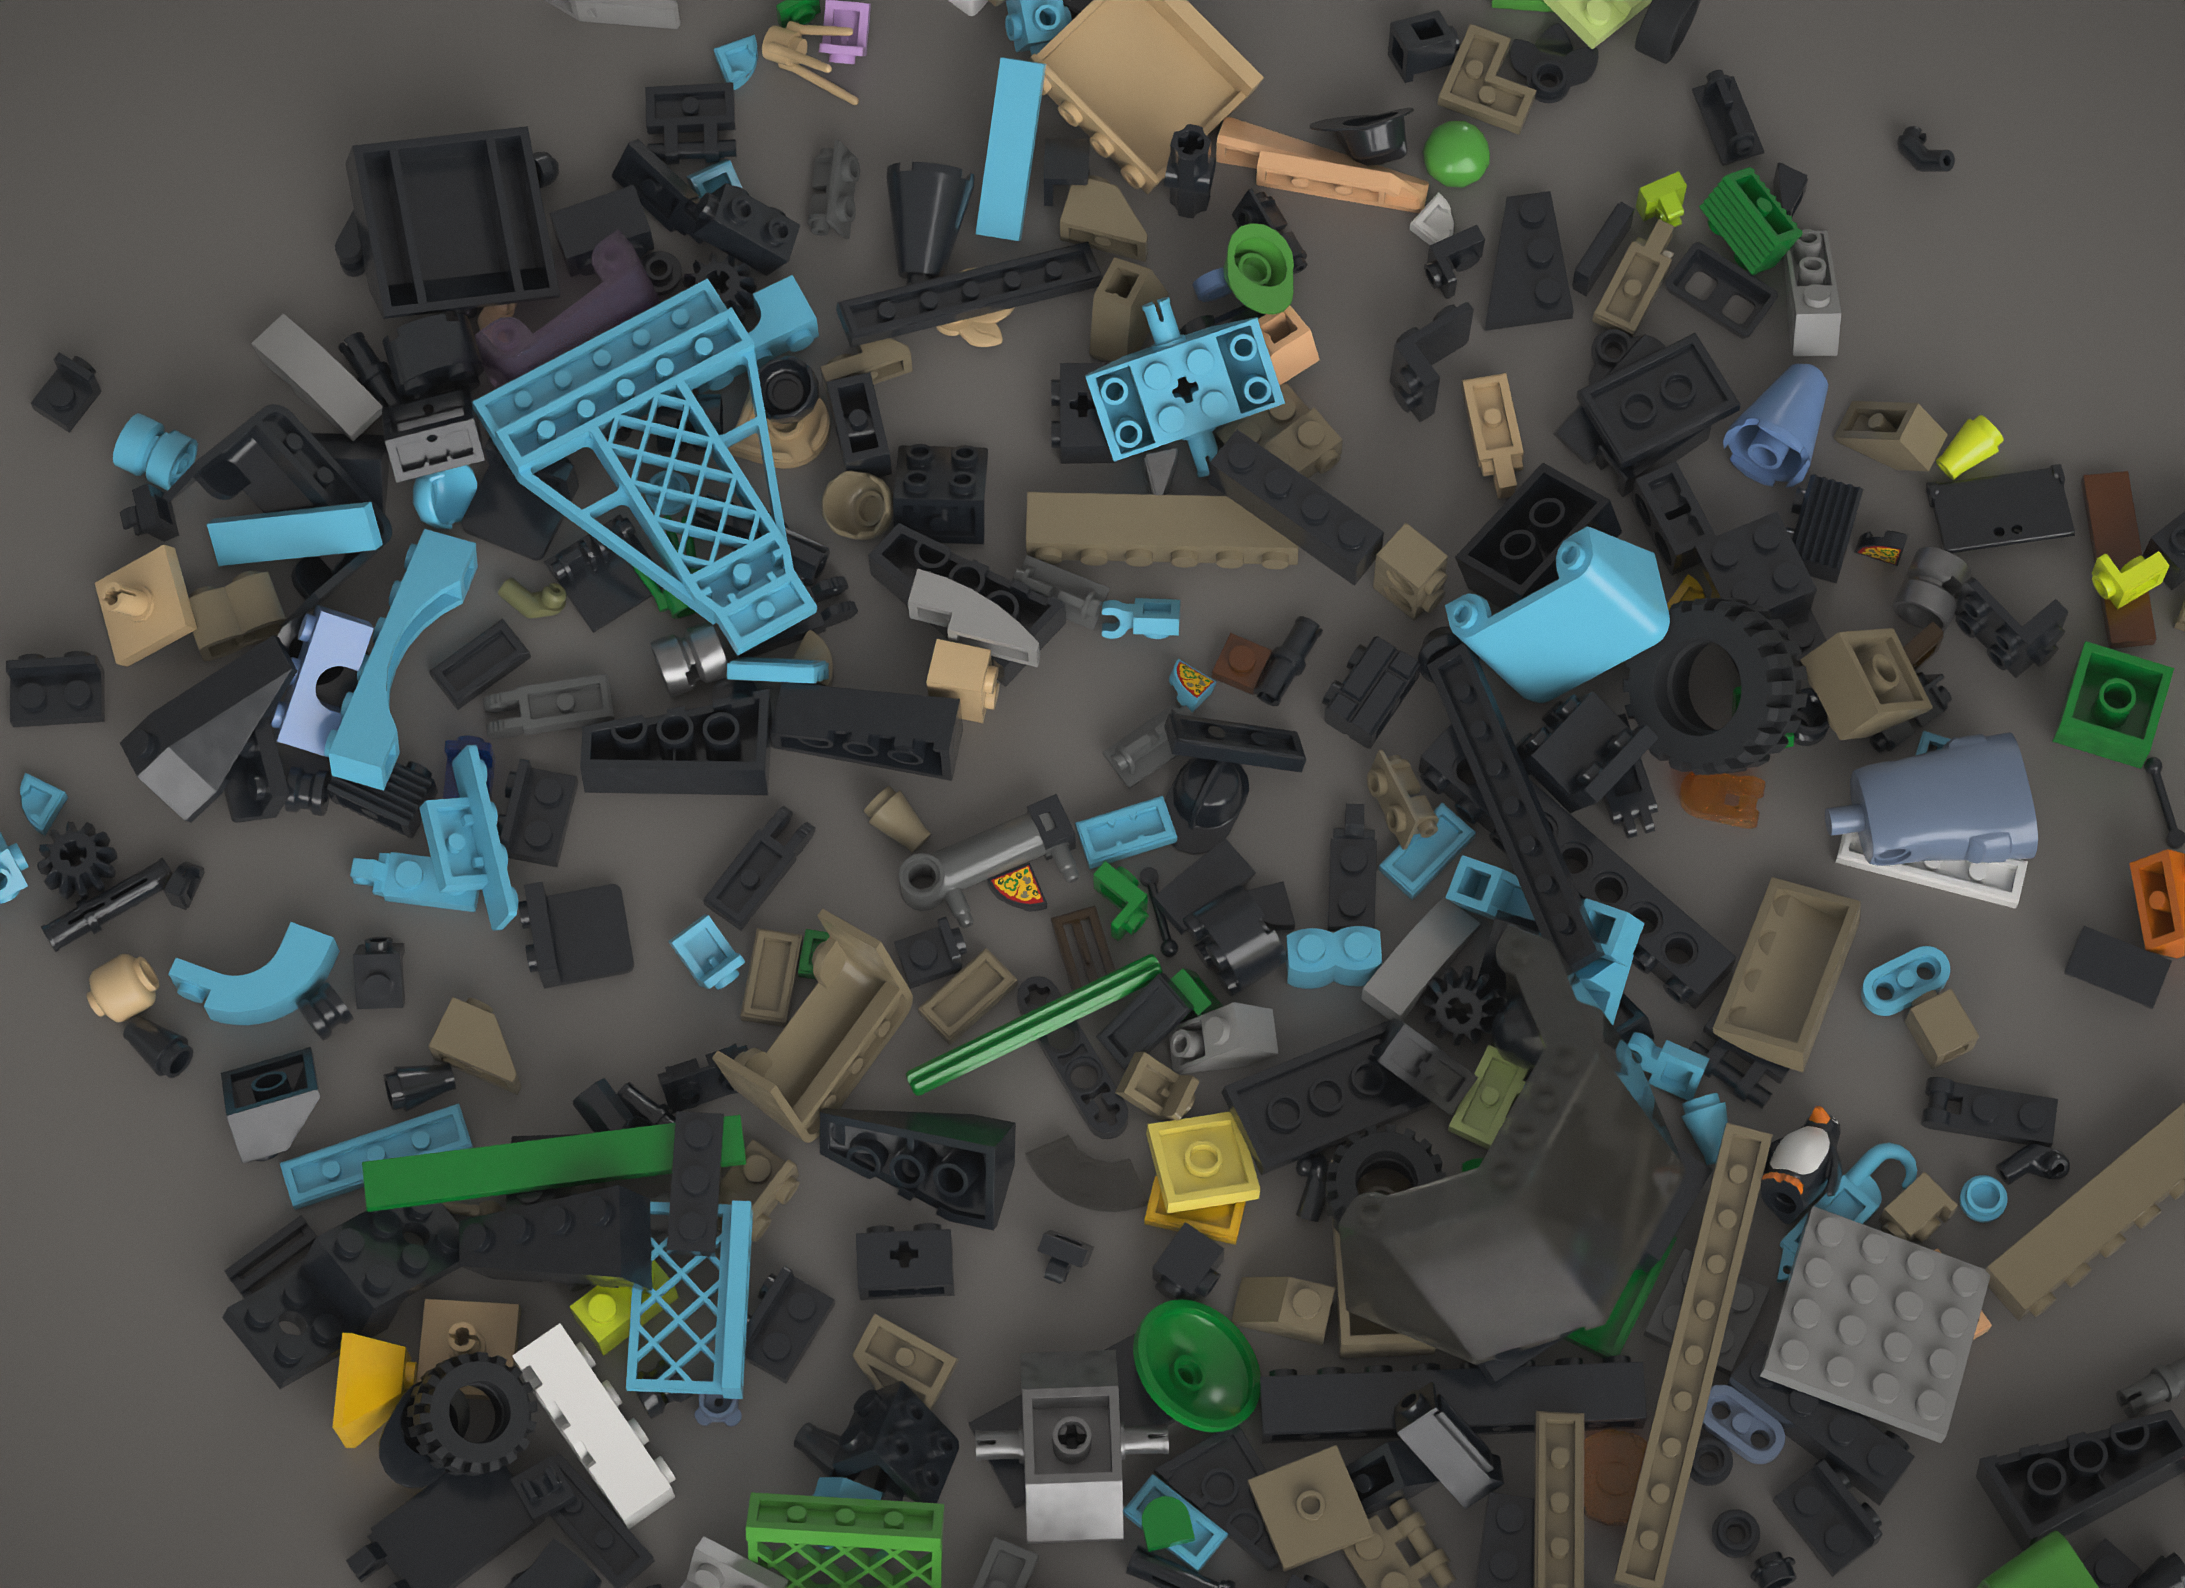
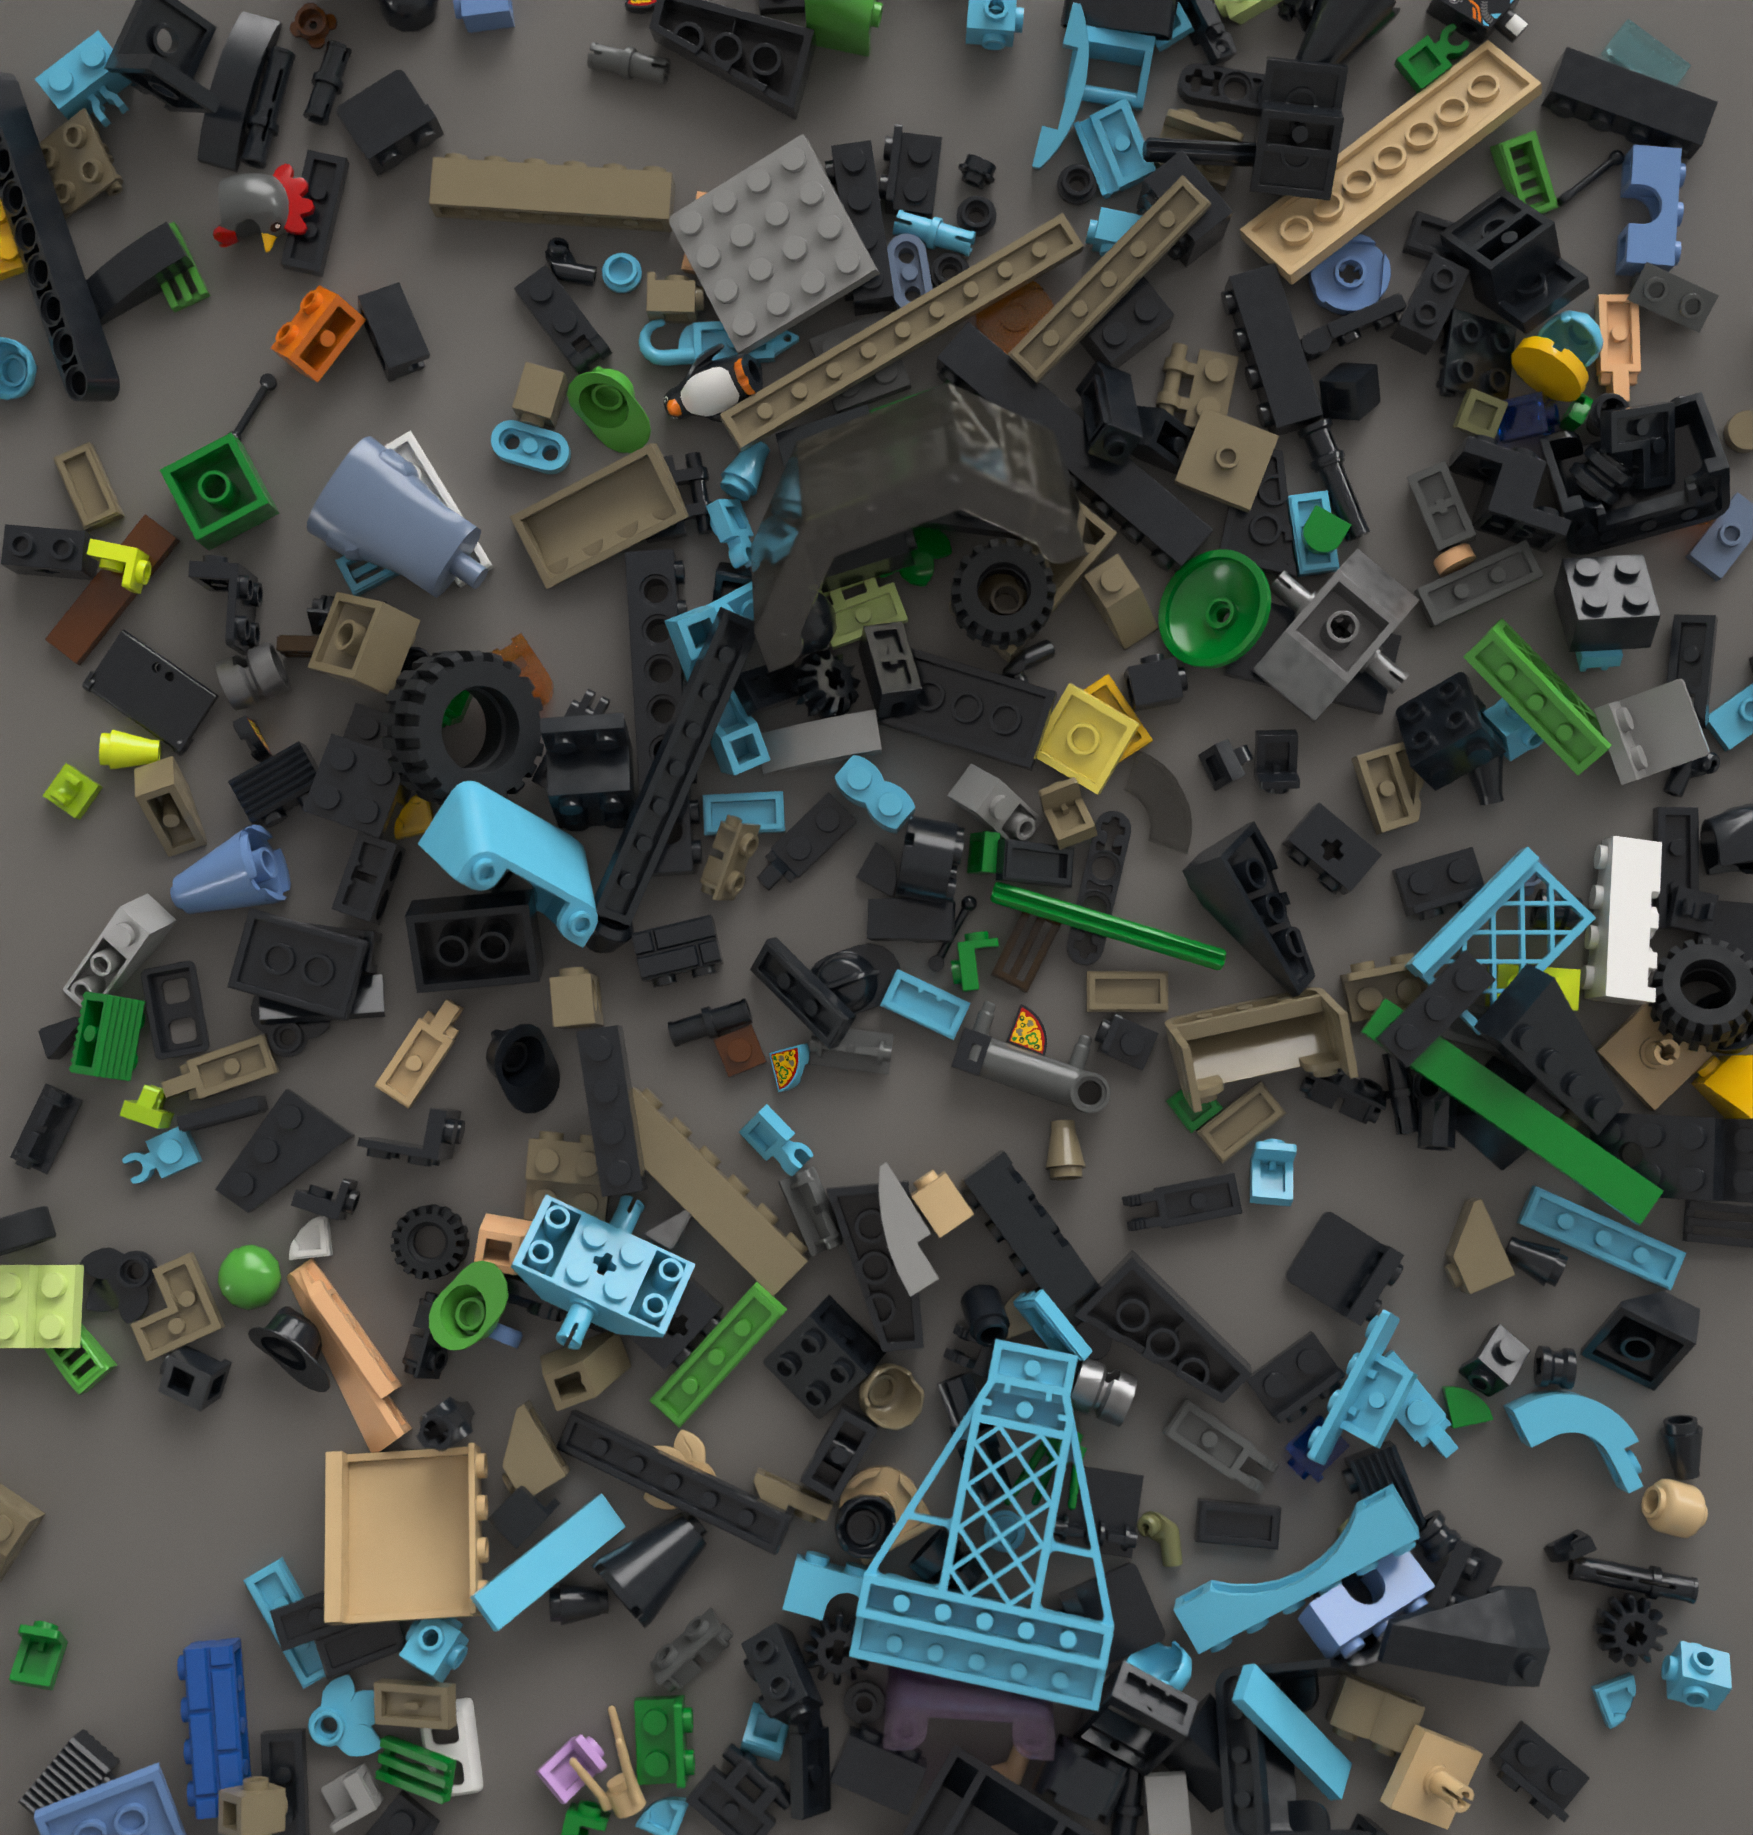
camera: 135 degrees left, 15 degrees up
none -> lime tile [43,763,103,820]
none -> medium azure plate [122,1127,202,1184]
none -> black tyre [391,1204,470,1280]
none -> black piece [486,1024,560,1113]
none -> black cone [549,1583,609,1626]
none -> bright green piece [567,366,651,453]
none -> green bracket [634,1695,695,1789]
none -> bright green tile [649,1282,787,1428]
none -> medium azure pin [893,210,976,257]
none -> black brick [960,1285,1010,1347]
none -> black bracket [1254,729,1300,794]
none -> green tile [1442,1386,1494,1429]

